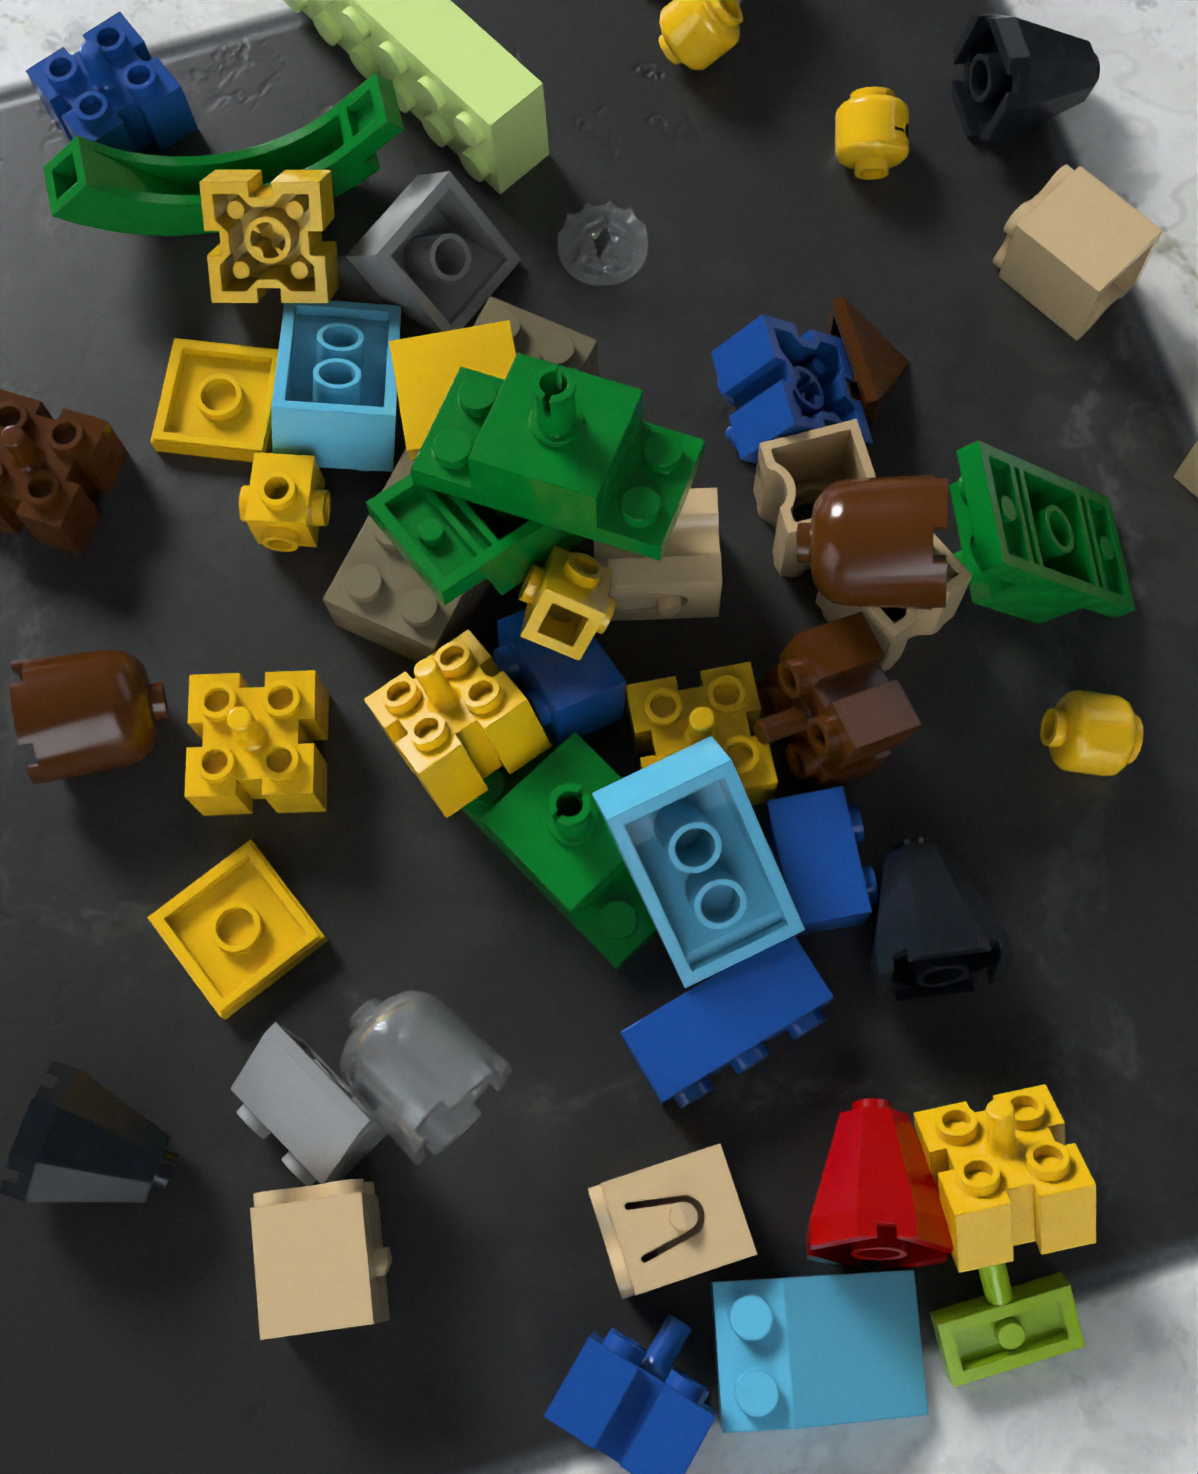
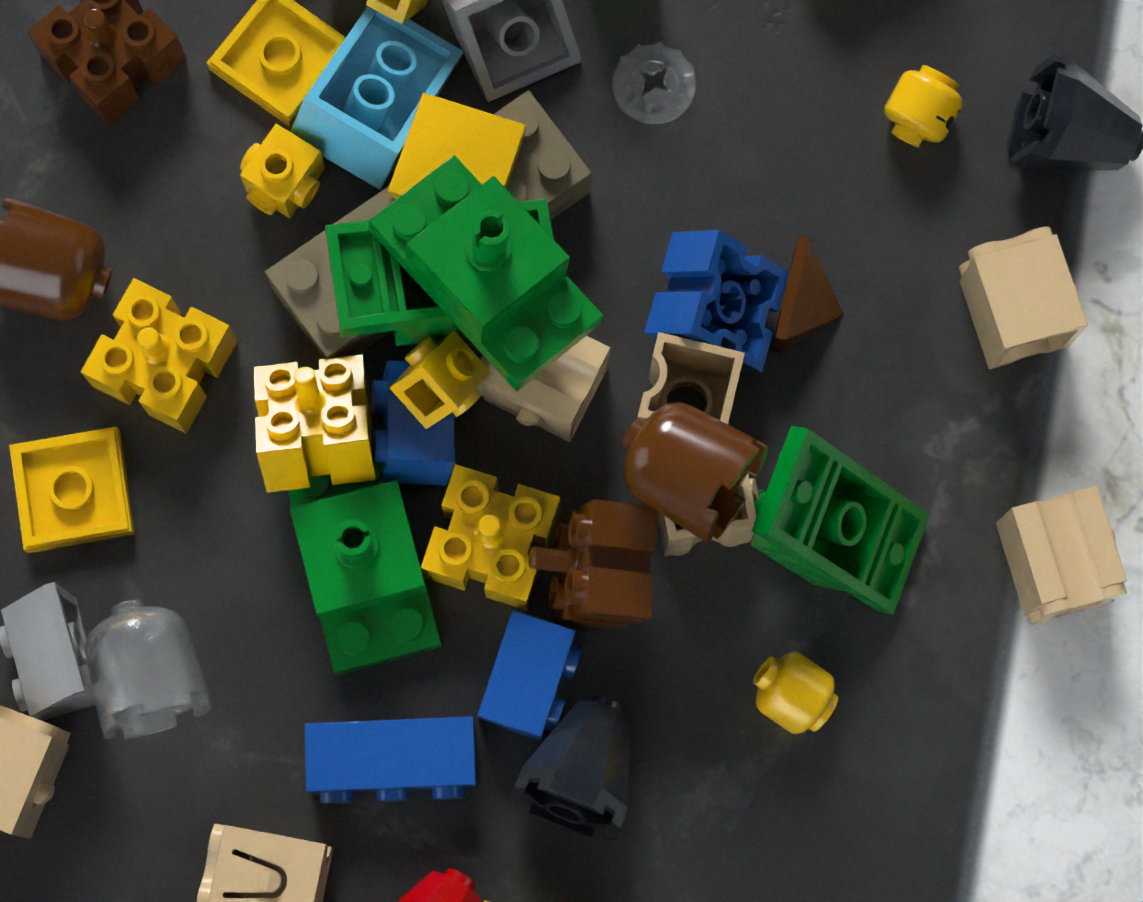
camera: 20 degrees right, 5 degrees up
medium azure slope [592,736,805,988] -> none

